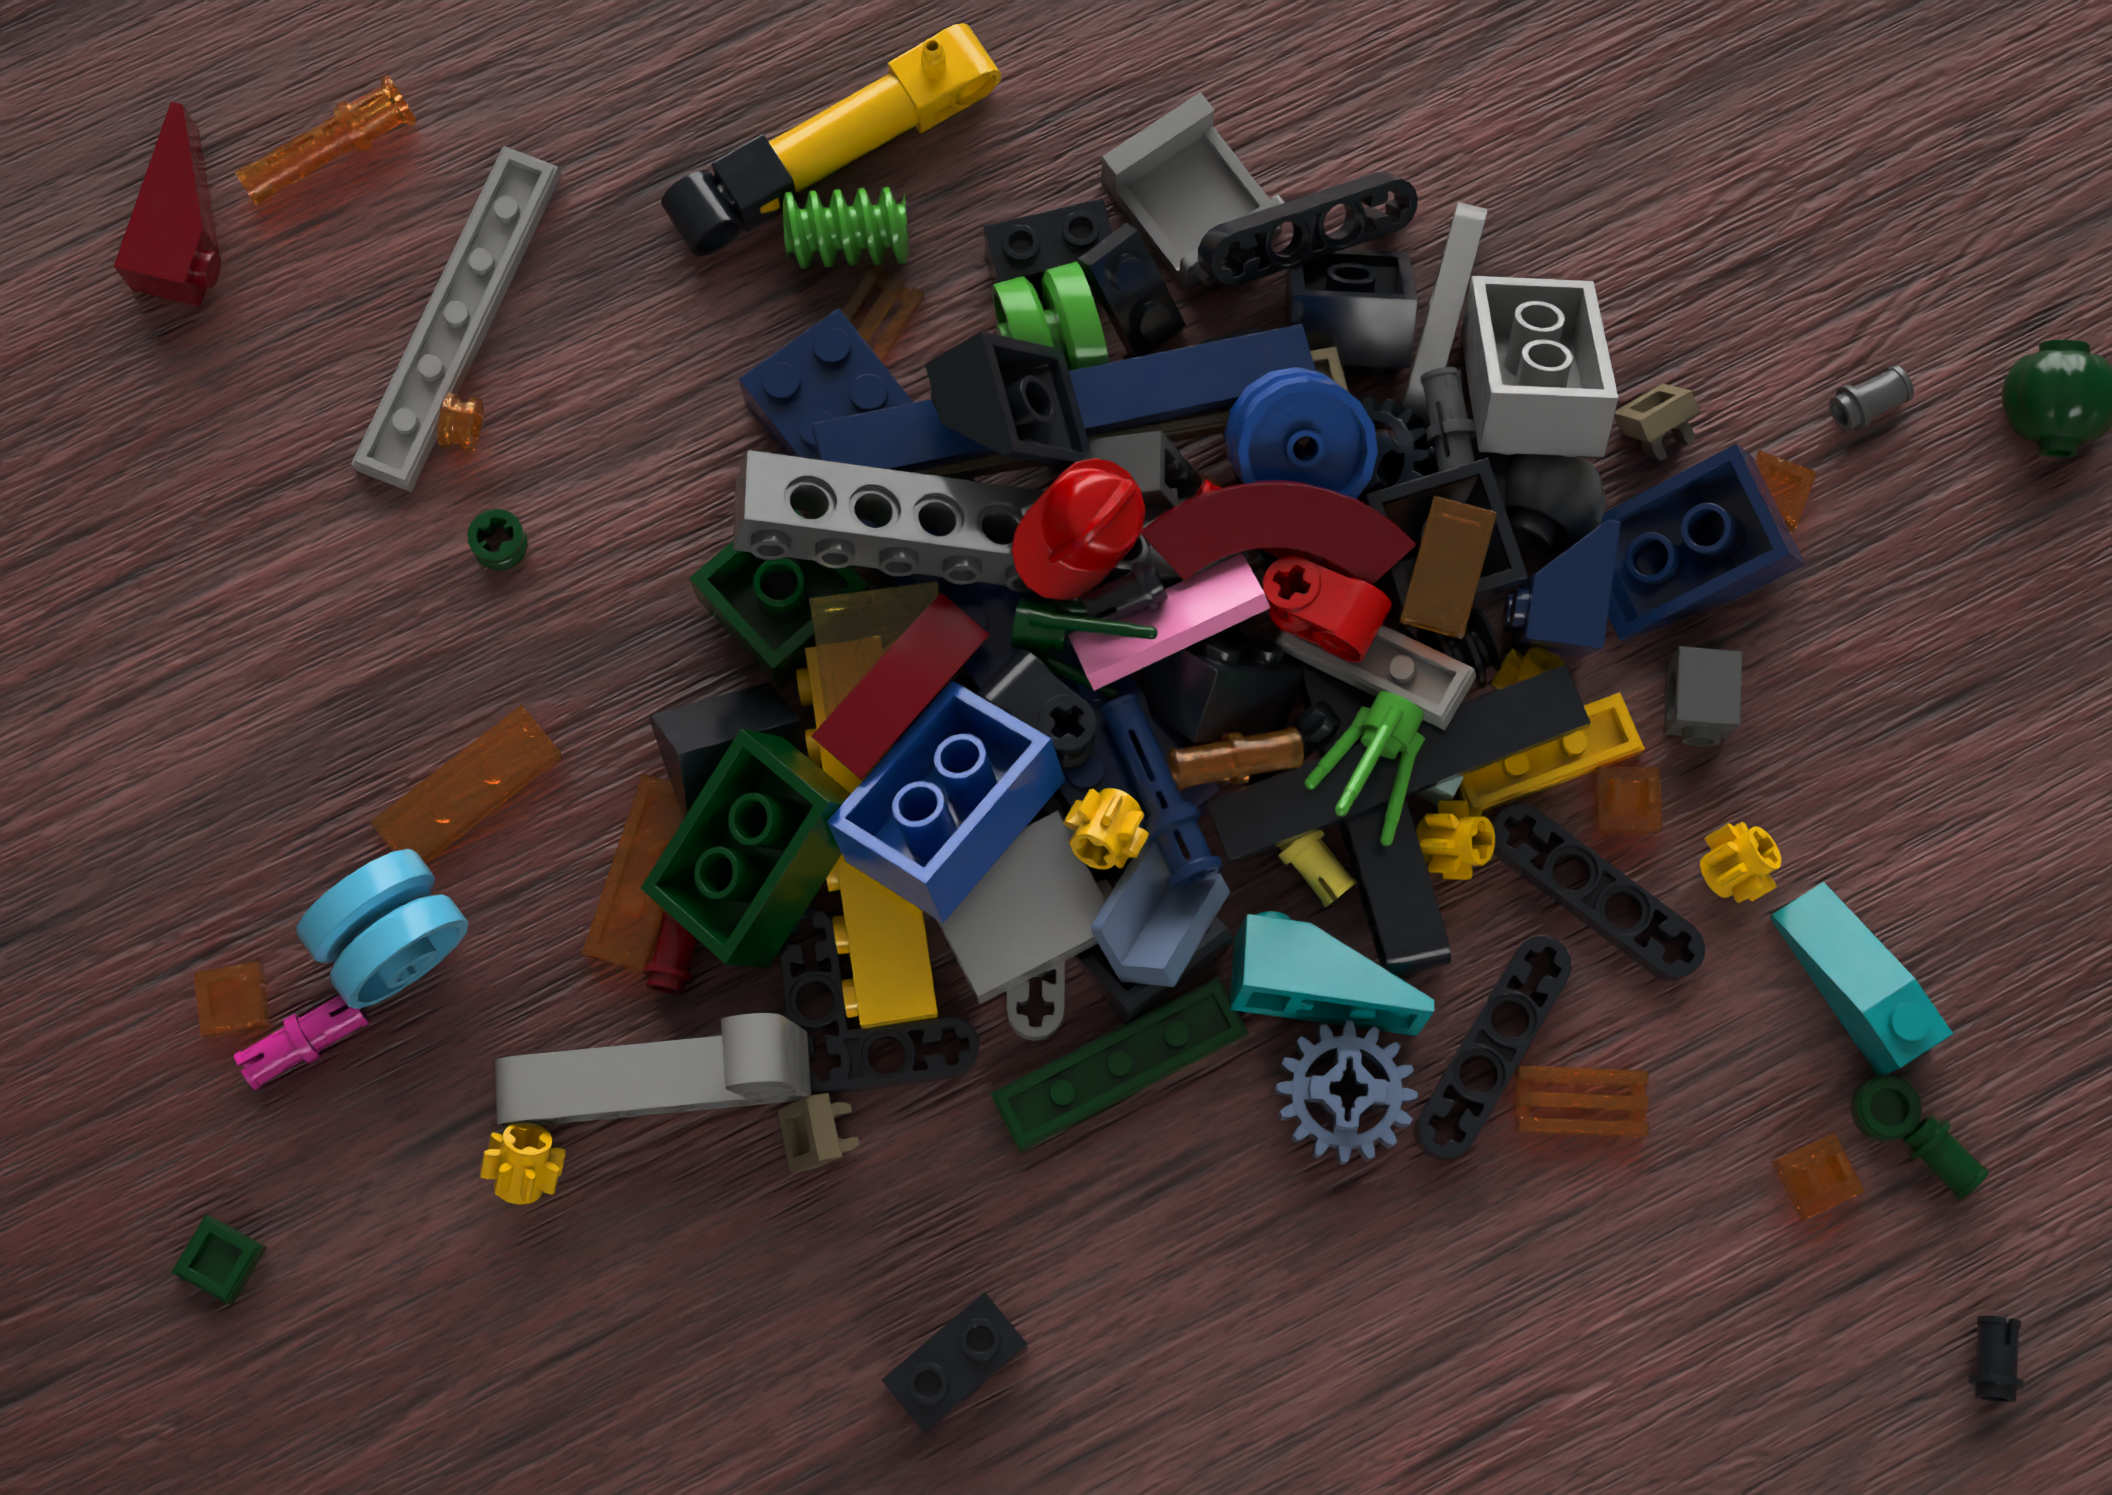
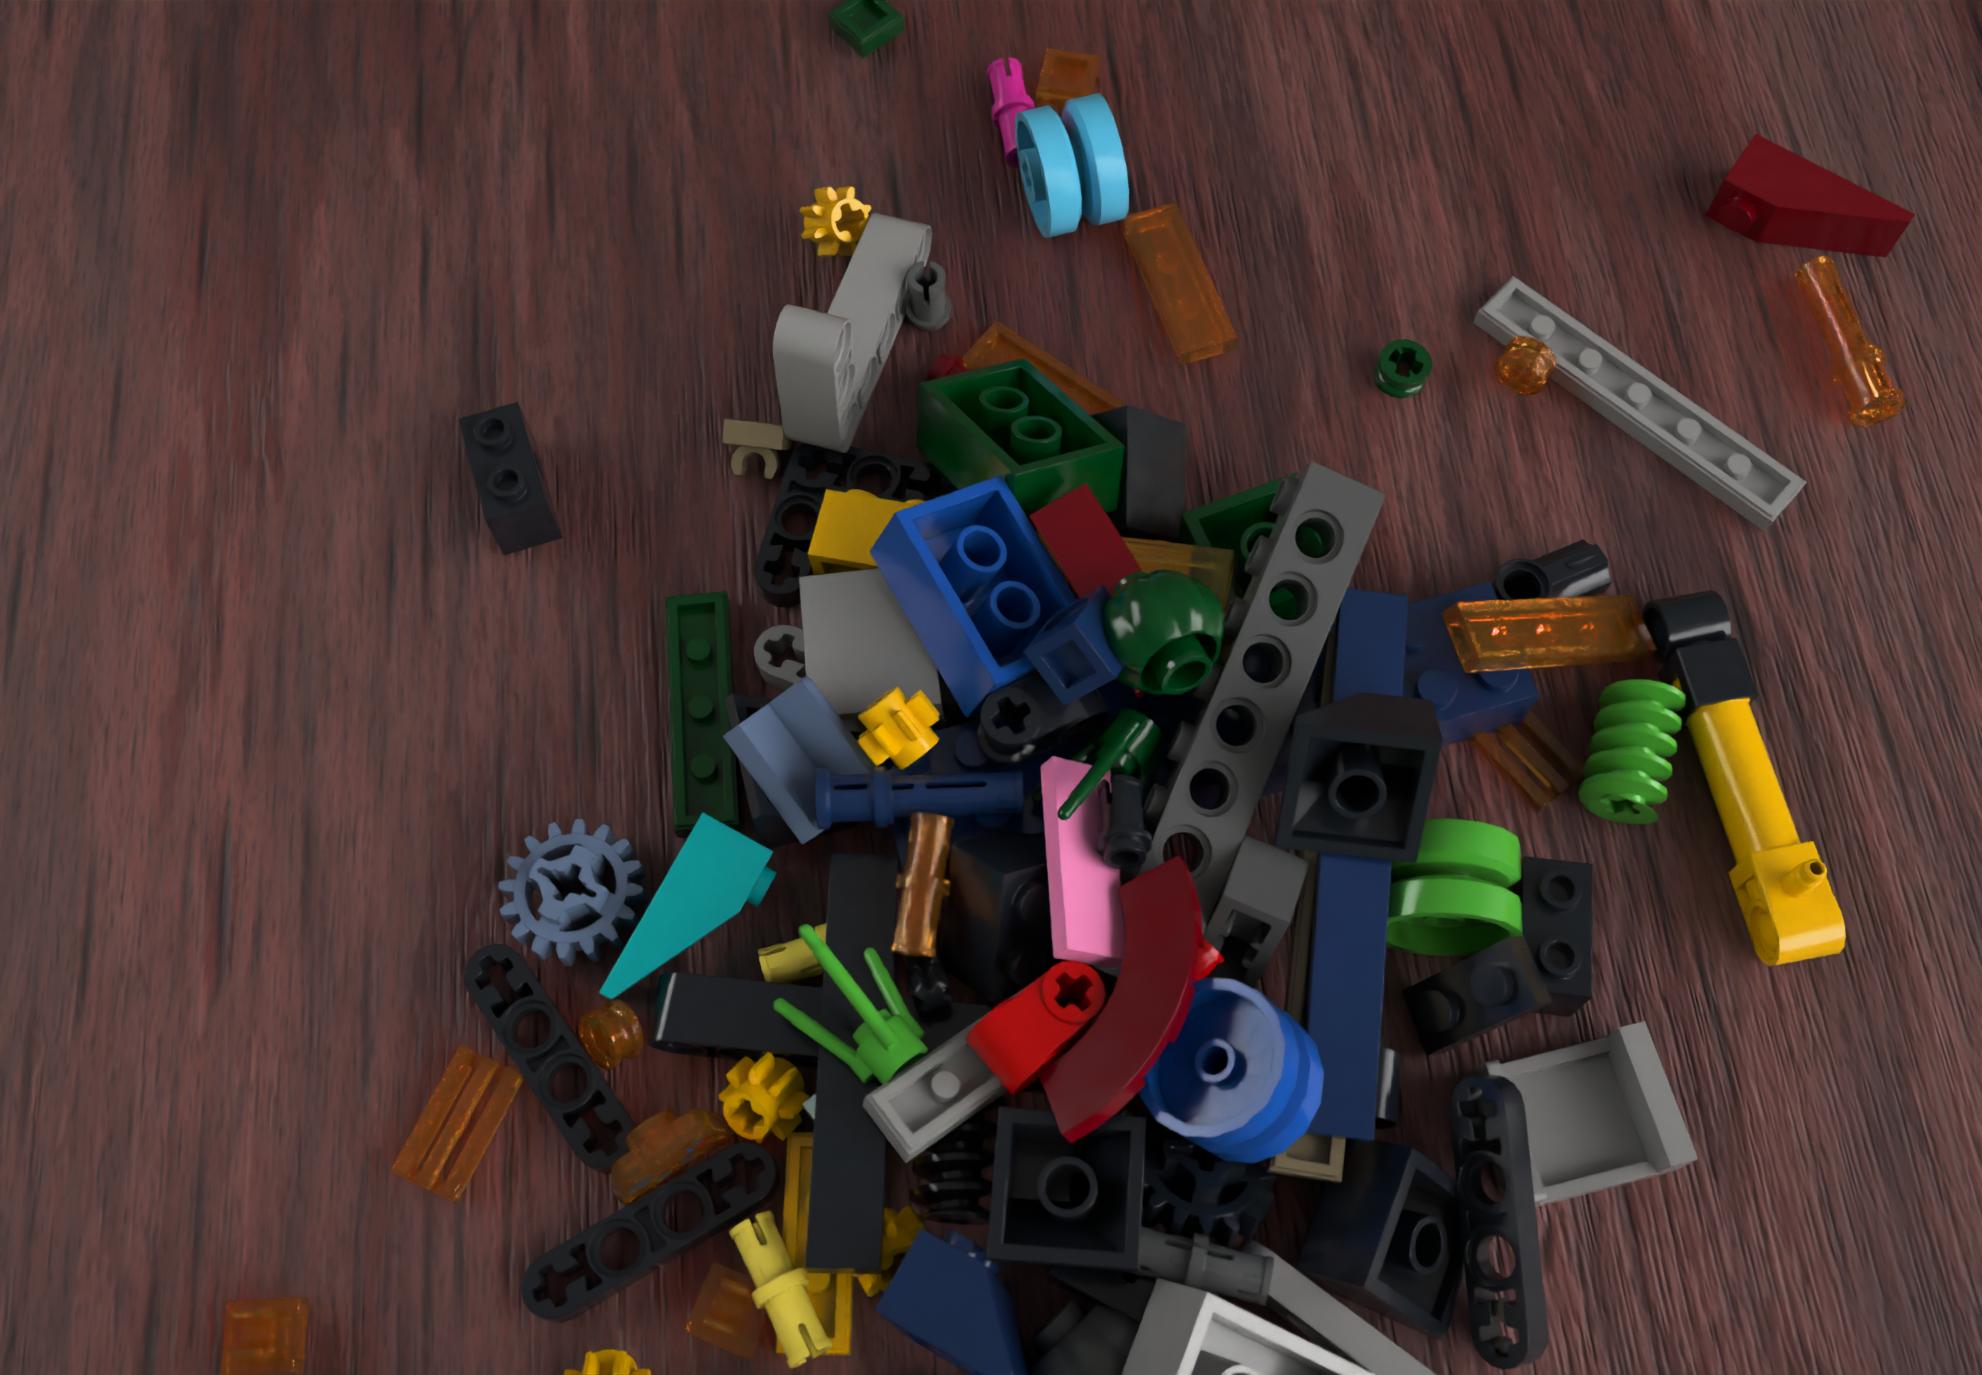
camera: 115 degrees right, 10 degrees down
red piece [1011,458,1145,601] -> none
clear orange tile [1399,496,1497,639] -> none
none -> clear orange bush [580,999,644,1070]
none -> clear orange piece [611,1108,735,1208]
none -> light yellow pin [729,1211,833,1369]
none -> dark grey pin [906,261,952,332]
none -> dark blue brick [1023,585,1124,706]
none -> dark green plant [1102,569,1224,695]
none -> clear orange tile [1442,595,1657,673]
none -> black piece [1491,539,1612,637]

